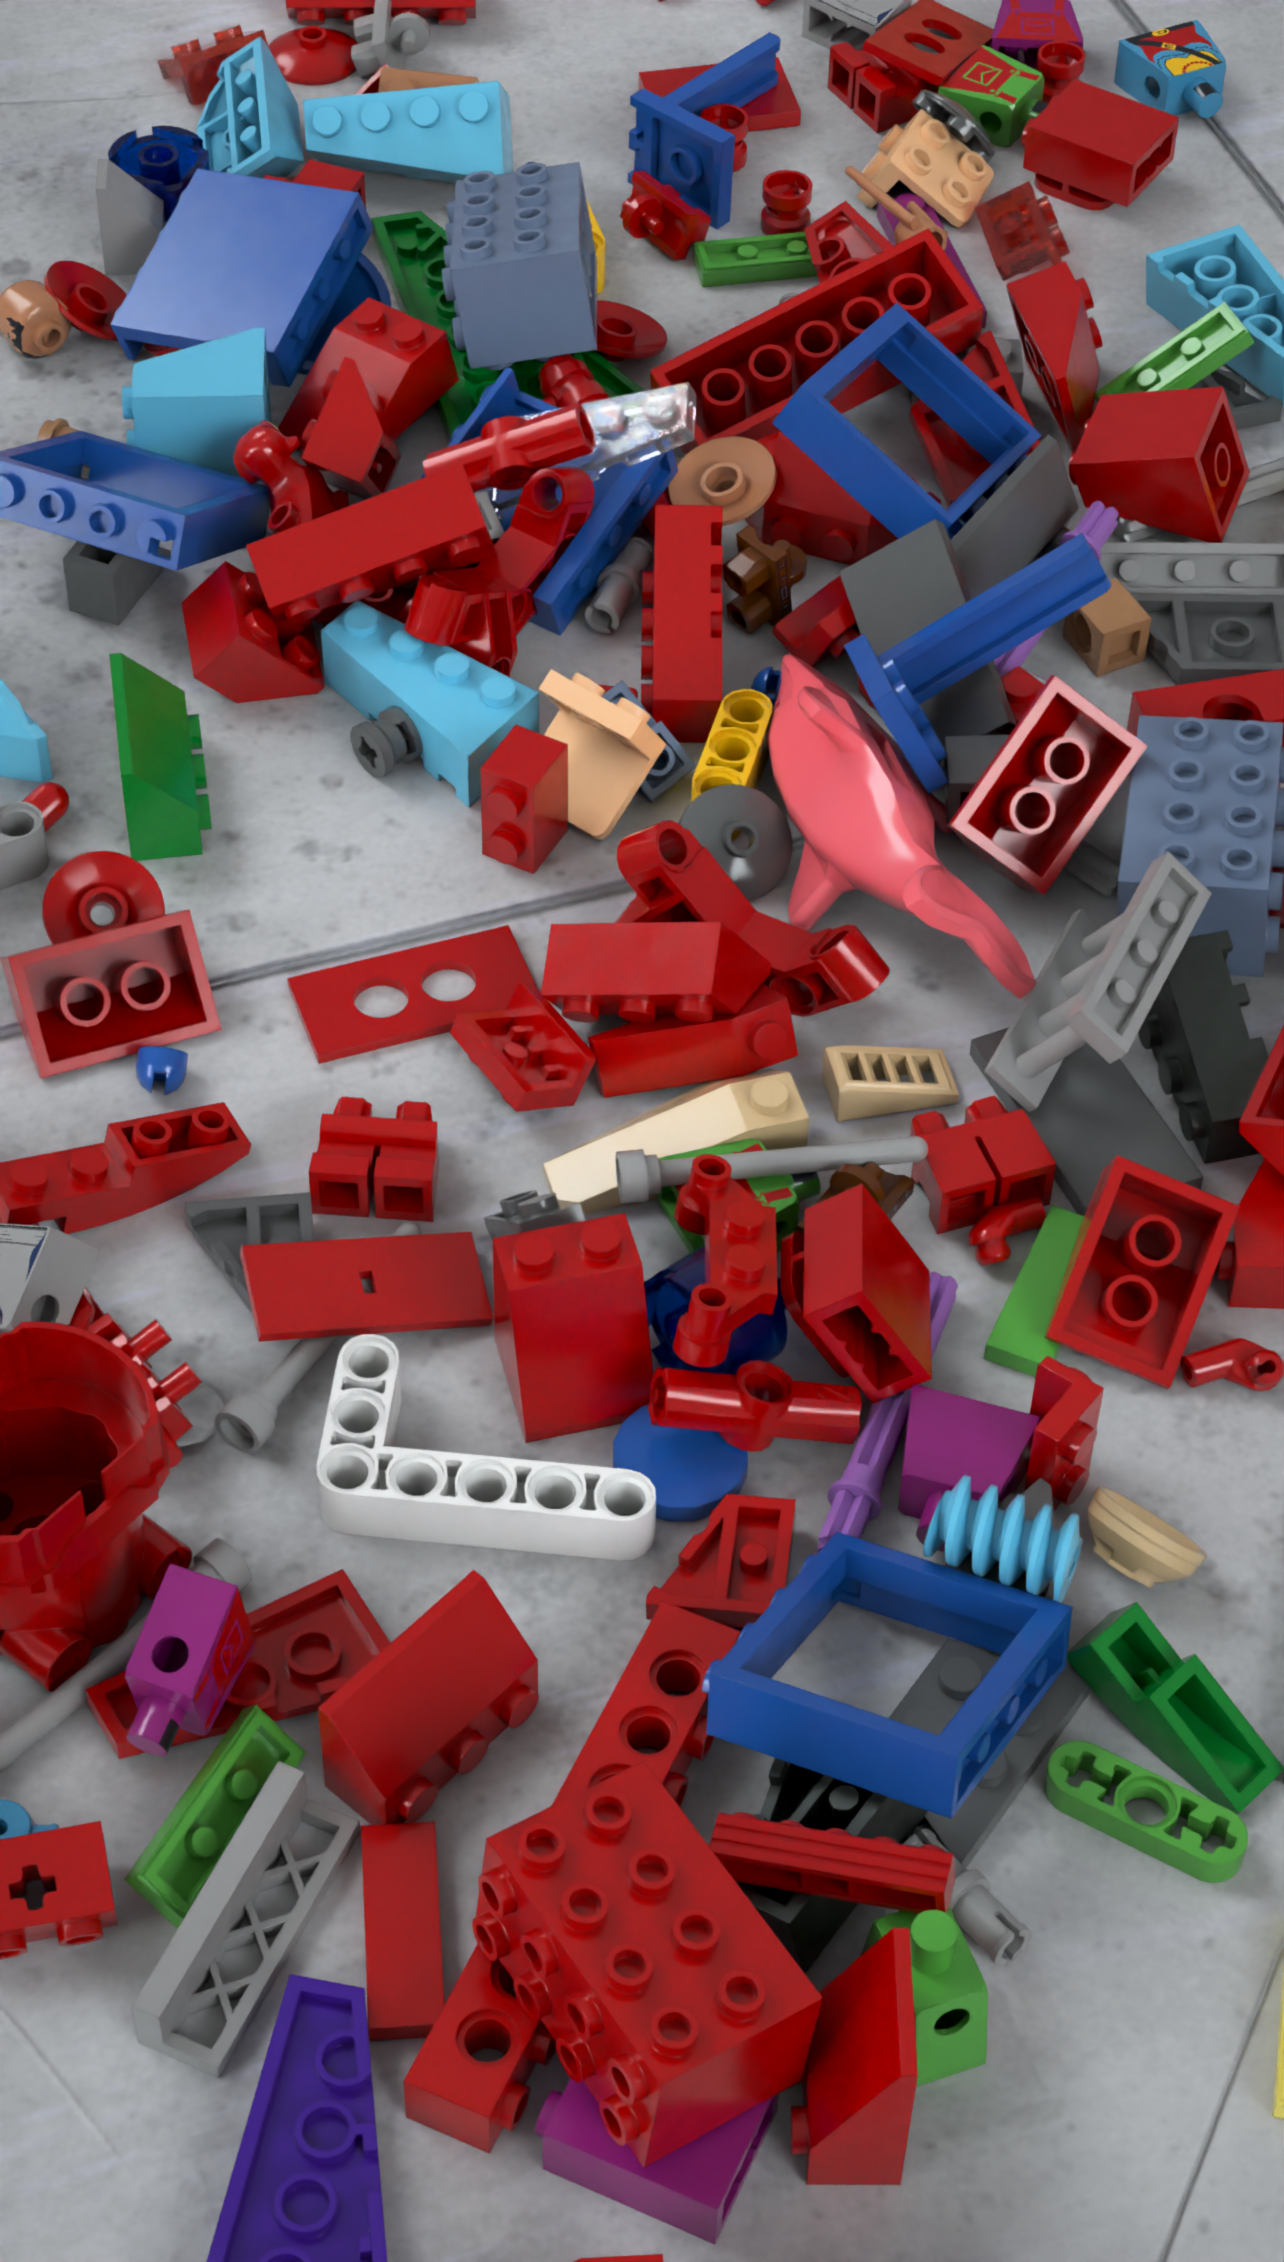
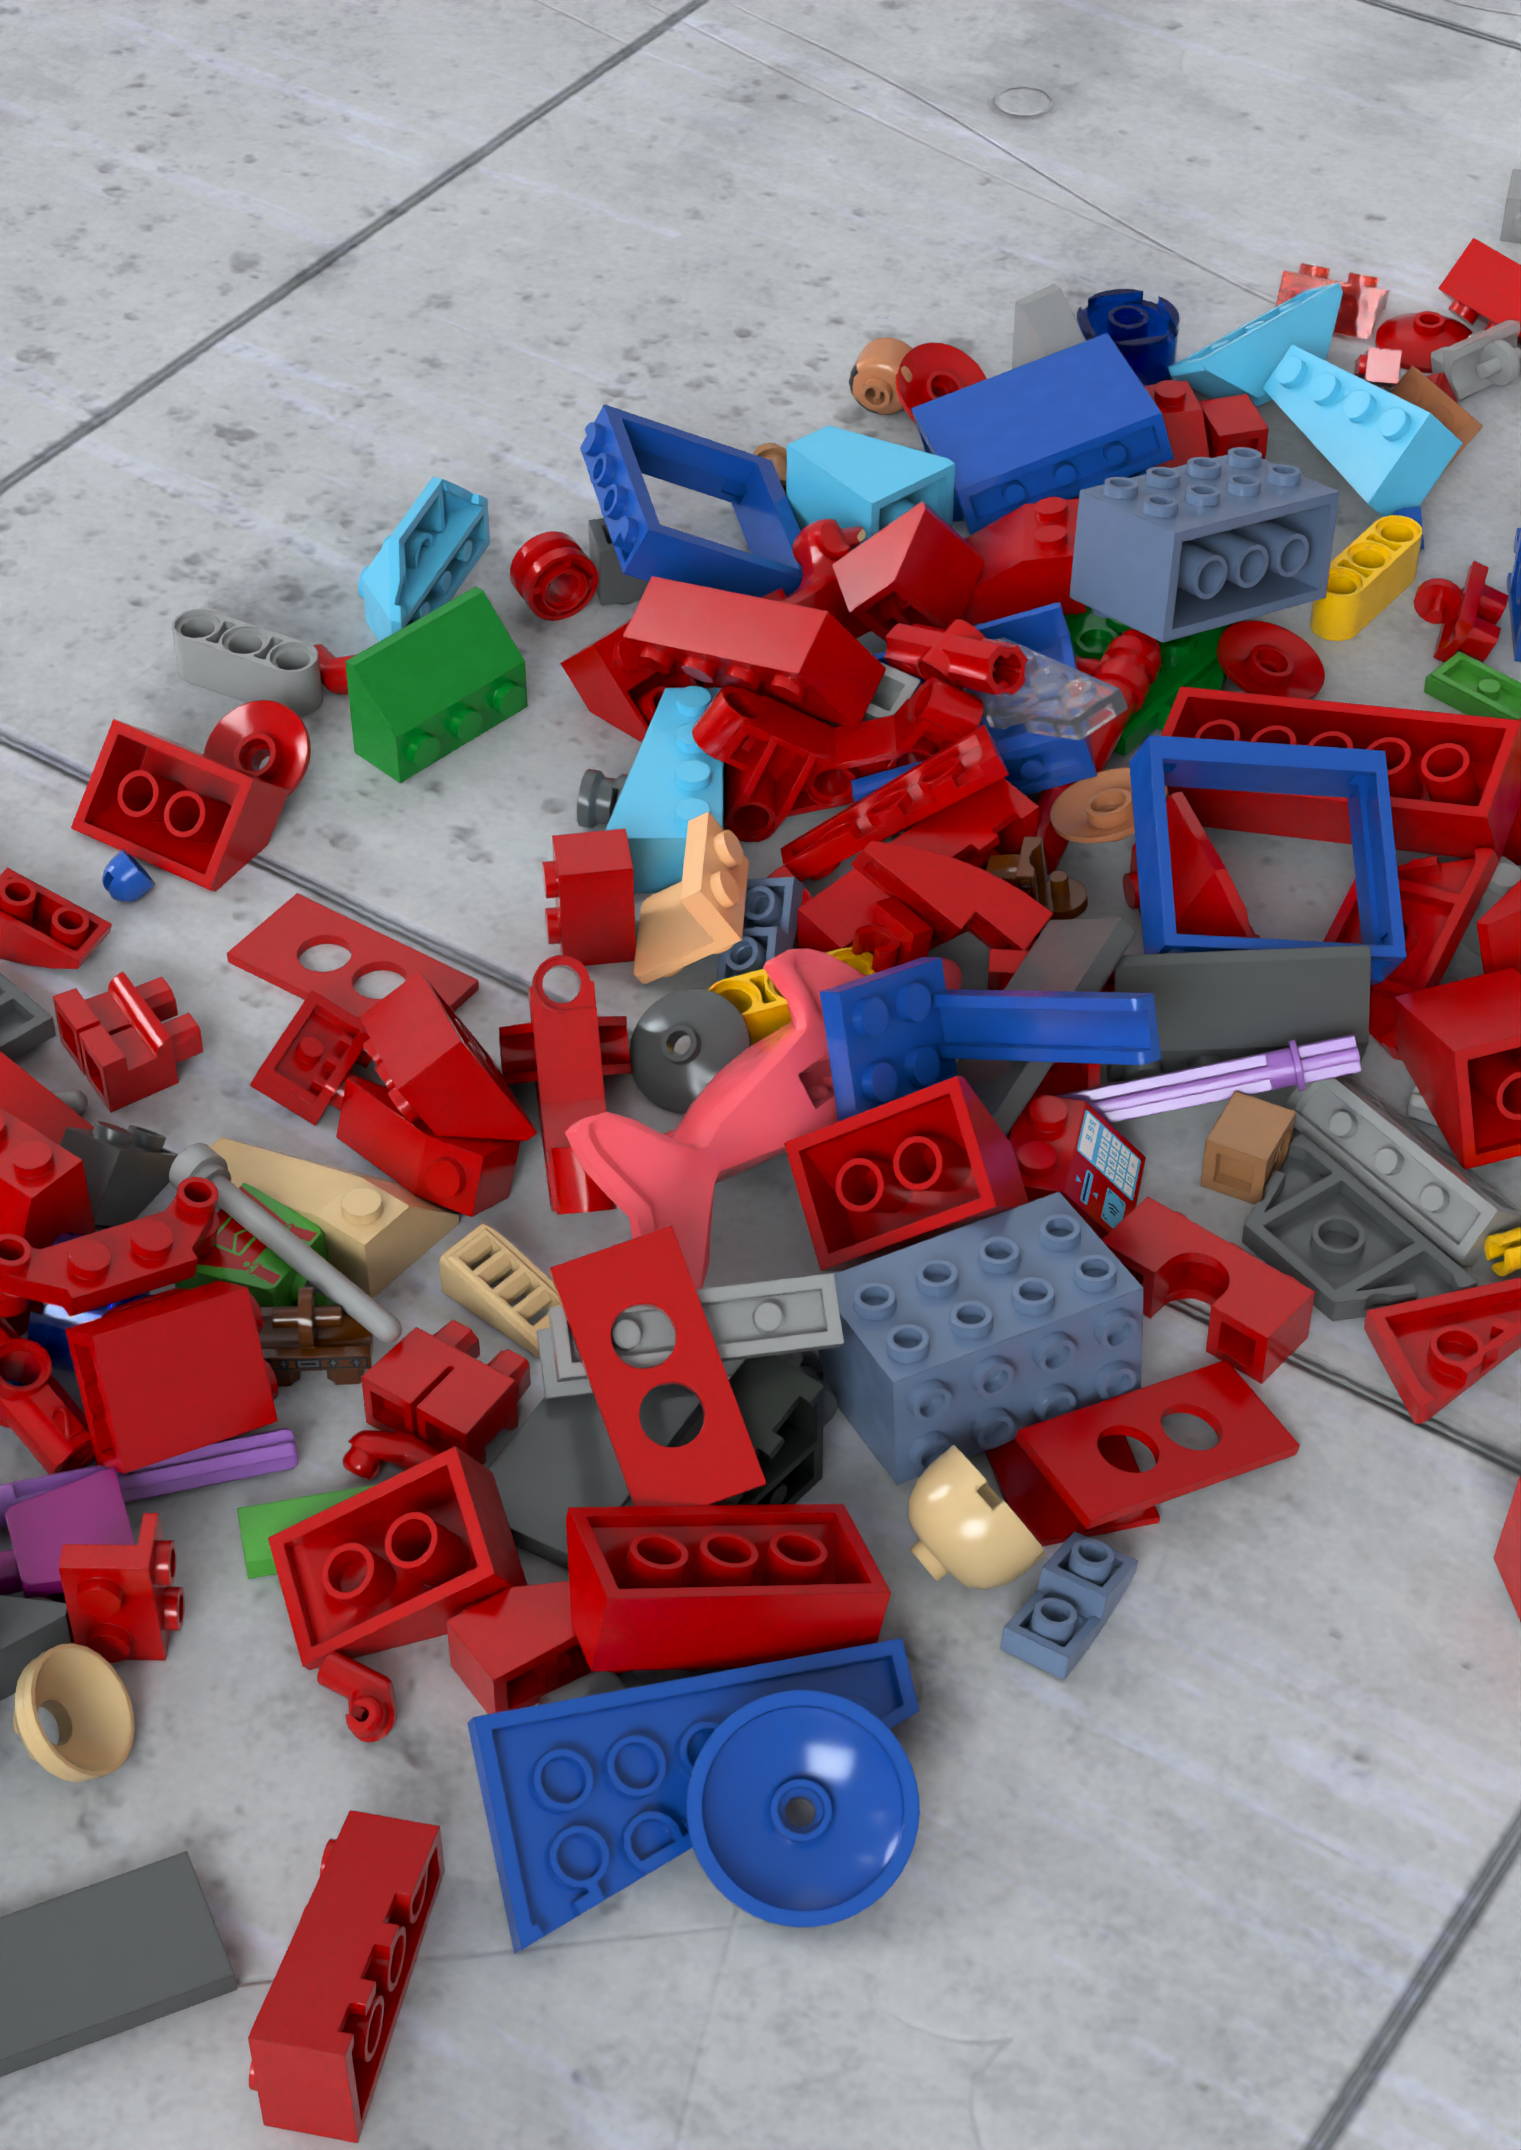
camera: 55 degrees right, 5 degrees down
none -> red wheel [510,531,598,621]
none -> red piece [549,1225,767,1506]
none -> red wing [780,725,1009,882]
none -> red slope [850,841,1054,950]
none -> red tile [851,896,933,973]
none -> piece [1354,348,1402,389]

